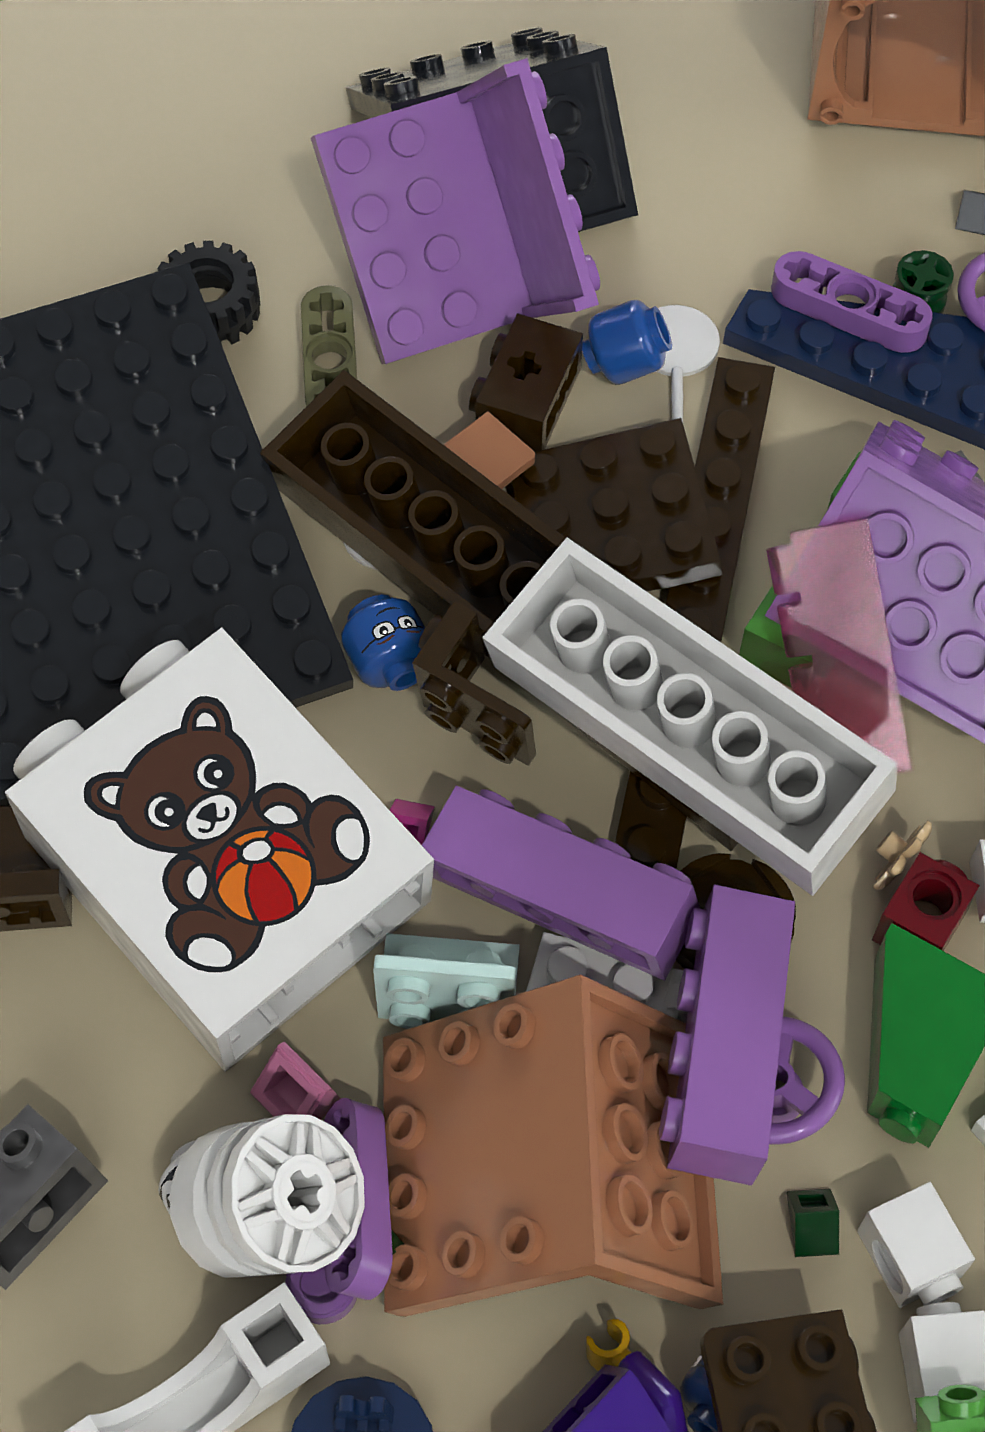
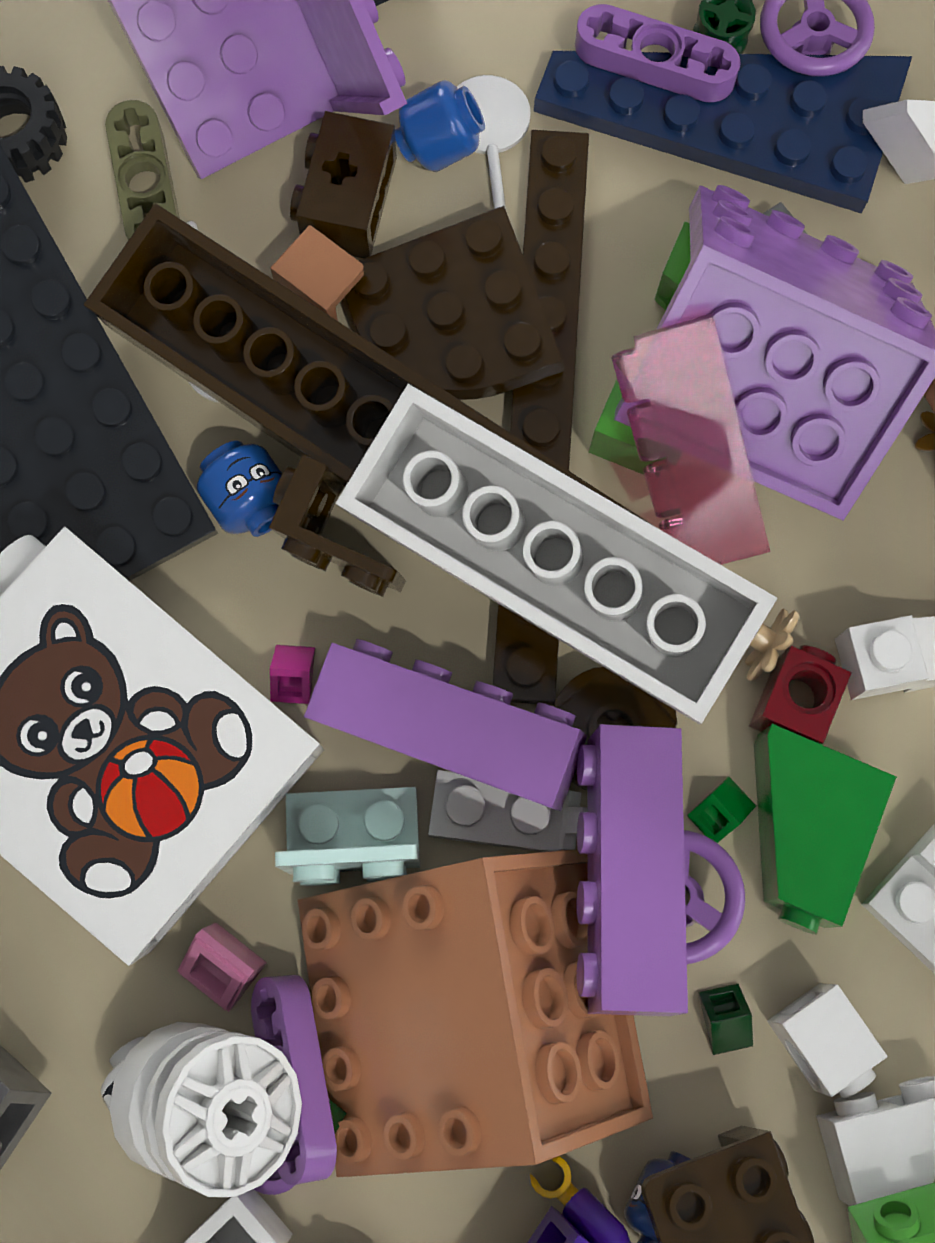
camera: 10 degrees left, 15 degrees up
none -> green piece [687,776,757,843]

